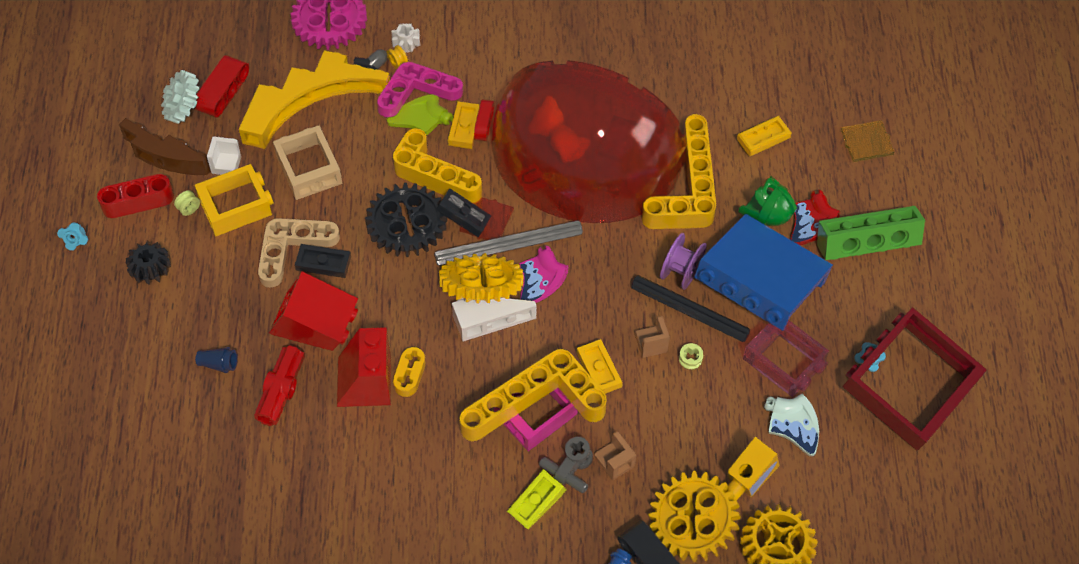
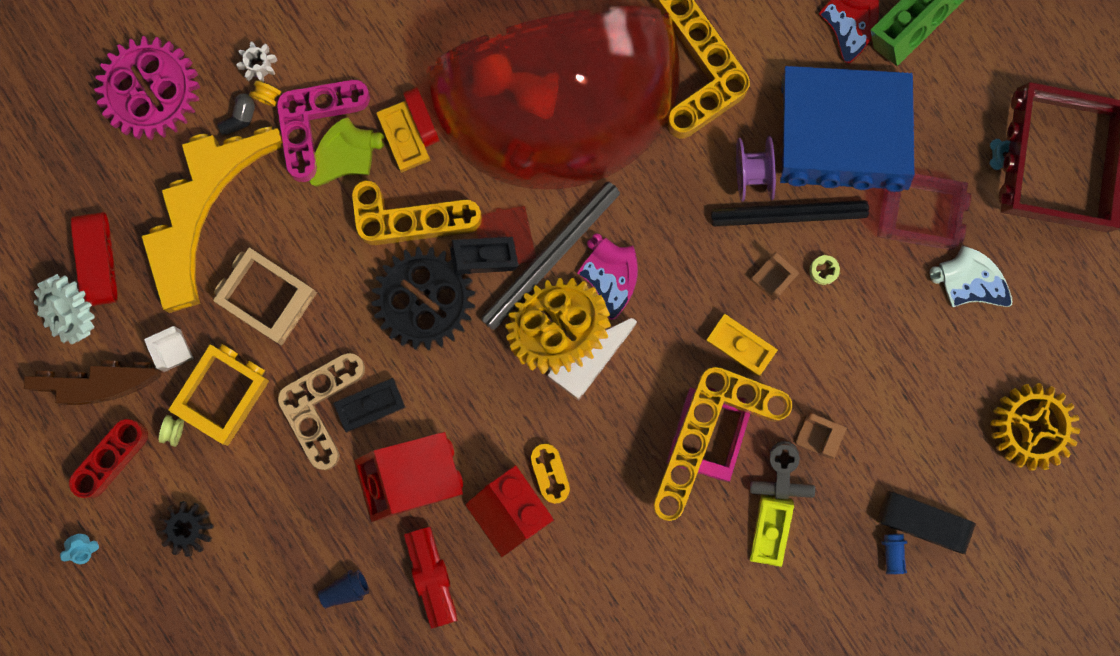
camera: 30 degrees left, 25 degrees up
yellow gear [649,471,741,562] -> none
yellow torso [727,437,779,501] -> none
green helmet [738,175,797,226] -> none

